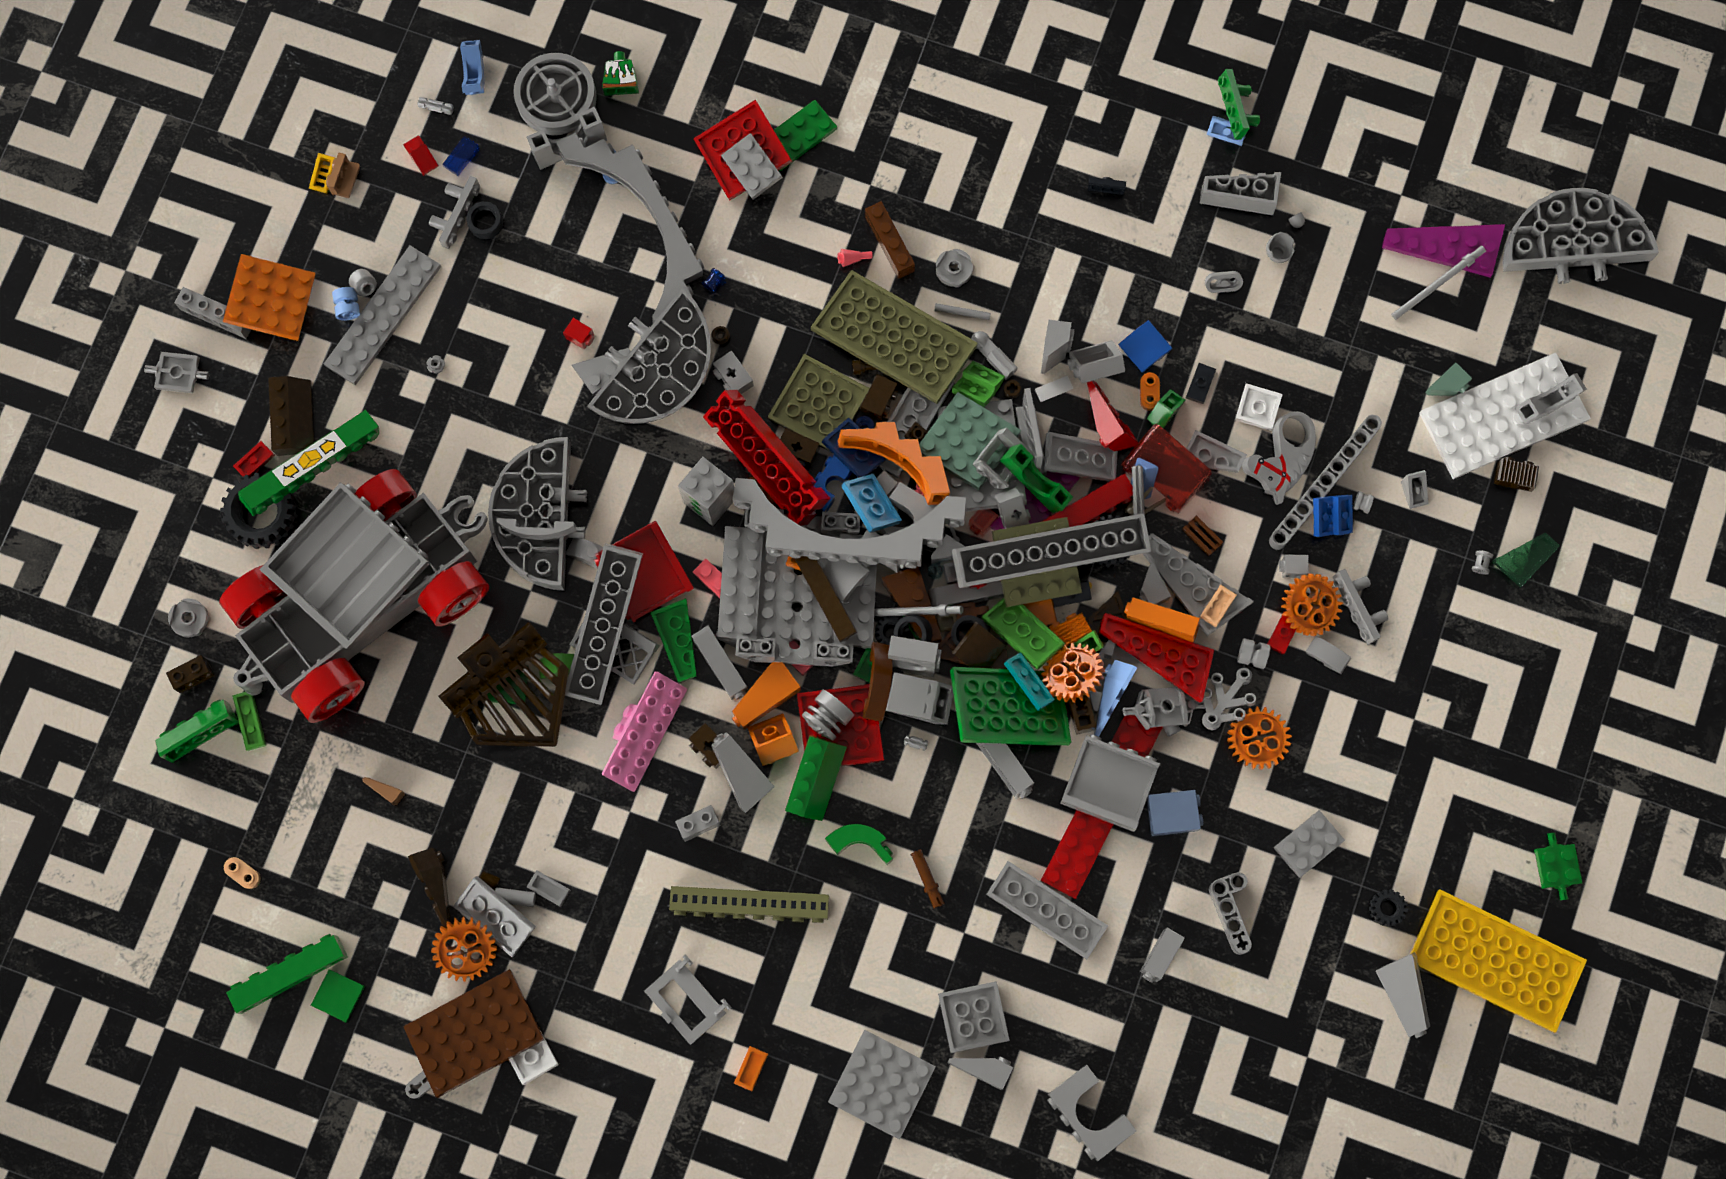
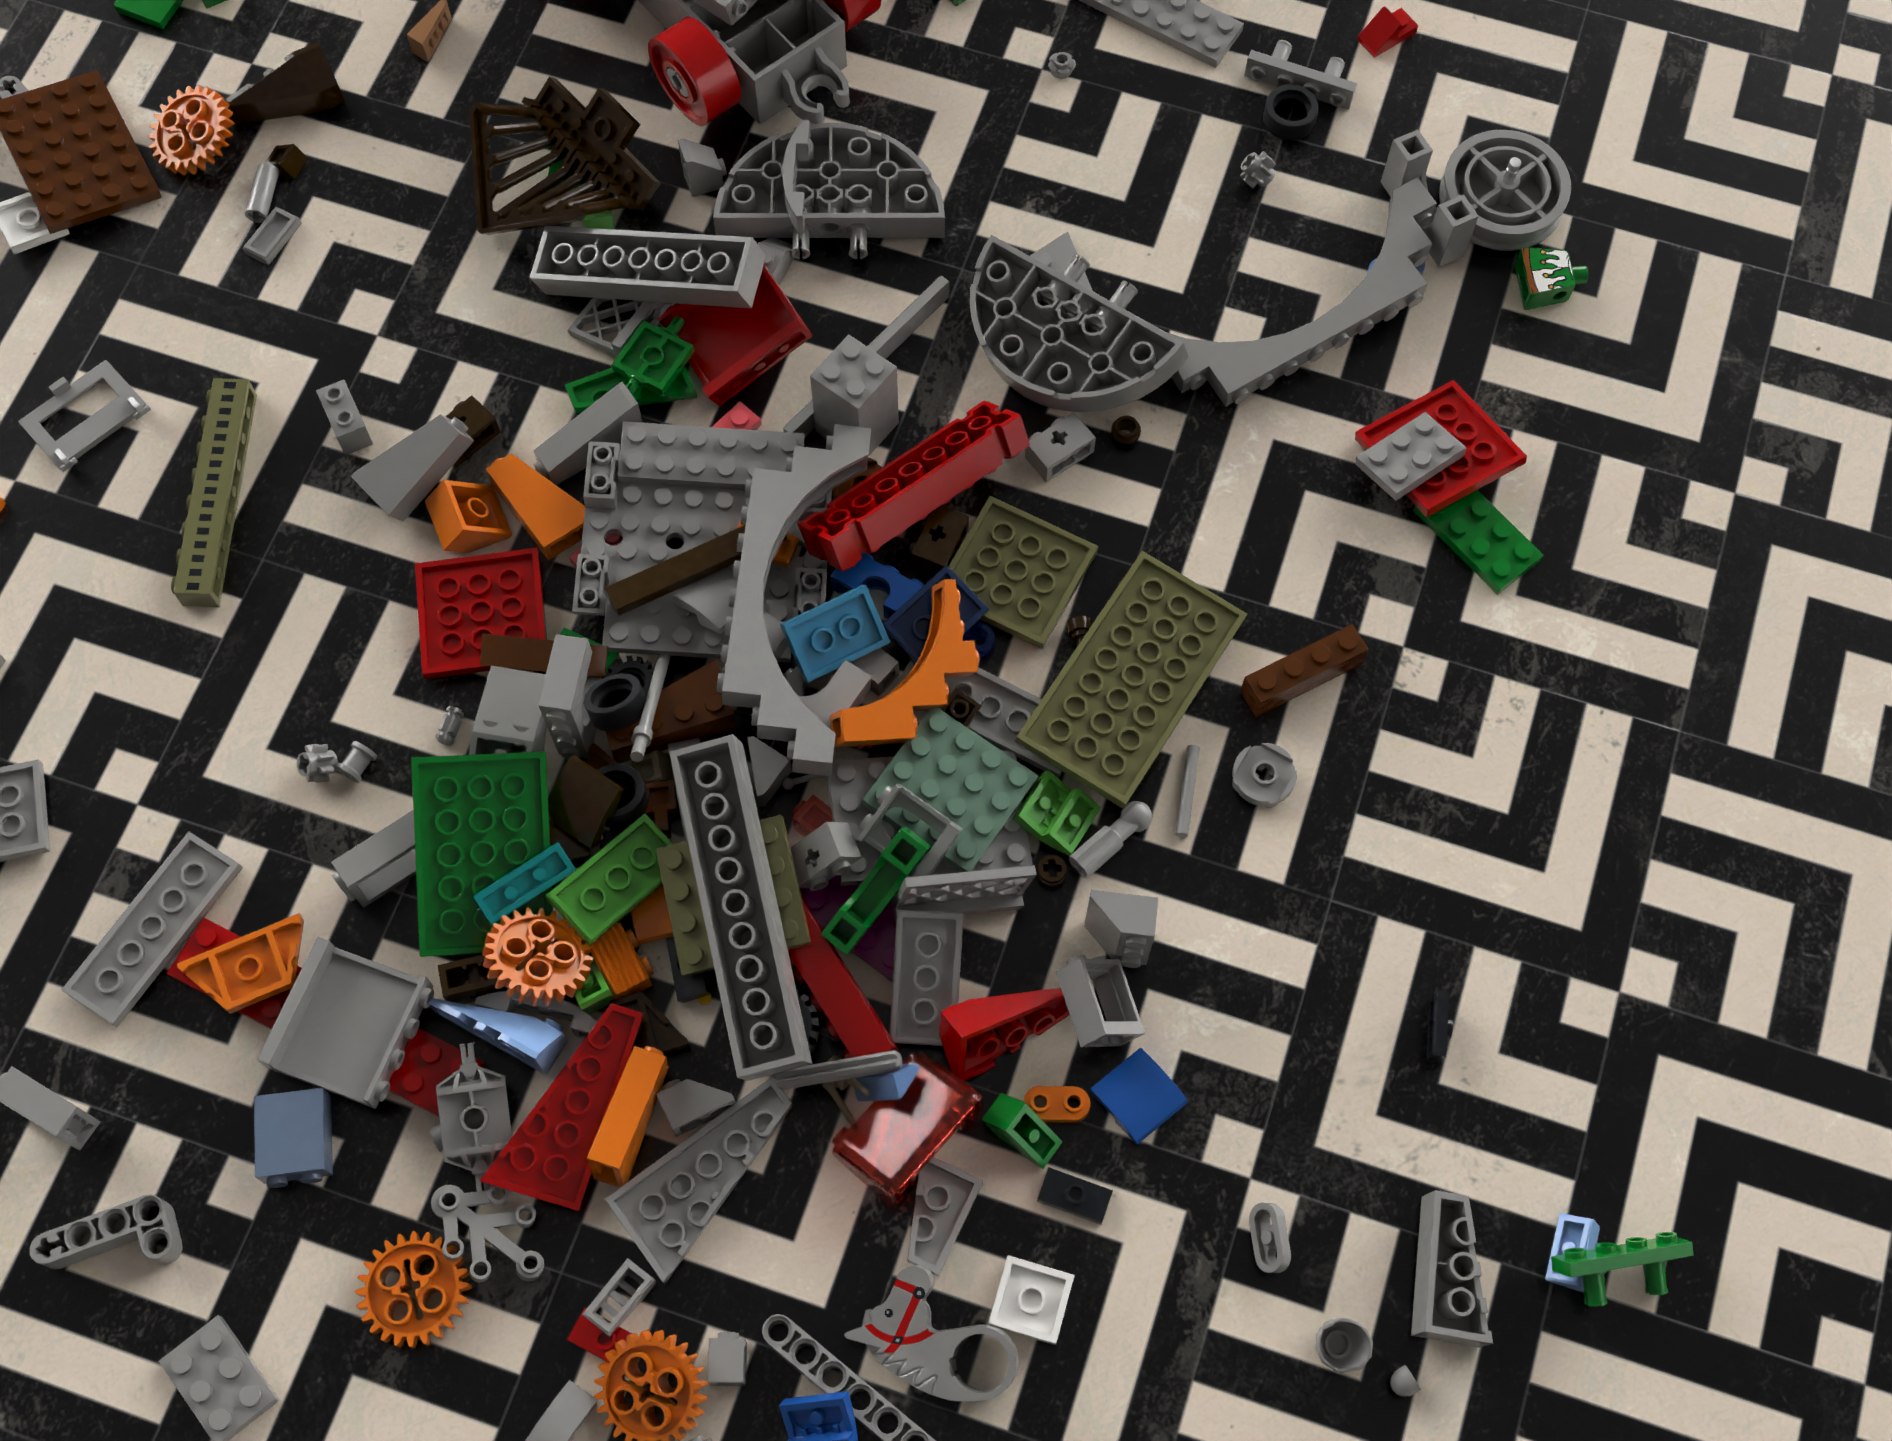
camera: 85 degrees right, 10 degrees down
light grey axle [417,97,454,115] -> none
clear blue tile [442,136,480,176] -> none
light grey tile [453,876,536,957] -> none
medium blue arch [460,40,485,95] -> none
red brick [563,317,594,349] -> none
bright pink bracket [602,672,687,792] -> none
clear blue bush [702,268,726,293] -> none
green slope [785,735,847,821] -> none
light grey wheel [802,689,854,741] -> none
green arch [825,824,893,865] -> none
coral cone [837,249,872,267] -> none
dark brown brick [860,374,899,421] -> none
reddish brown pin [910,849,945,909] -> none
white sticker [1035,376,1073,402] -> none
reddish brown tile [1182,515,1223,556] -> none
light nougat plate [1200,585,1237,628] -> none
light grey wheel [1237,638,1270,669] -> none
none -> orange wing [177,913,304,1014]
none -> light grey gear [297,744,338,783]
none -> light grey bush [335,741,378,783]
none -> light grey slope [582,1258,656,1337]
none -> green plate [611,316,695,396]
none -> light grey slope [678,139,727,197]
none -> light grey tile [783,275,949,438]
none -> light grey gear [1240,151,1276,188]

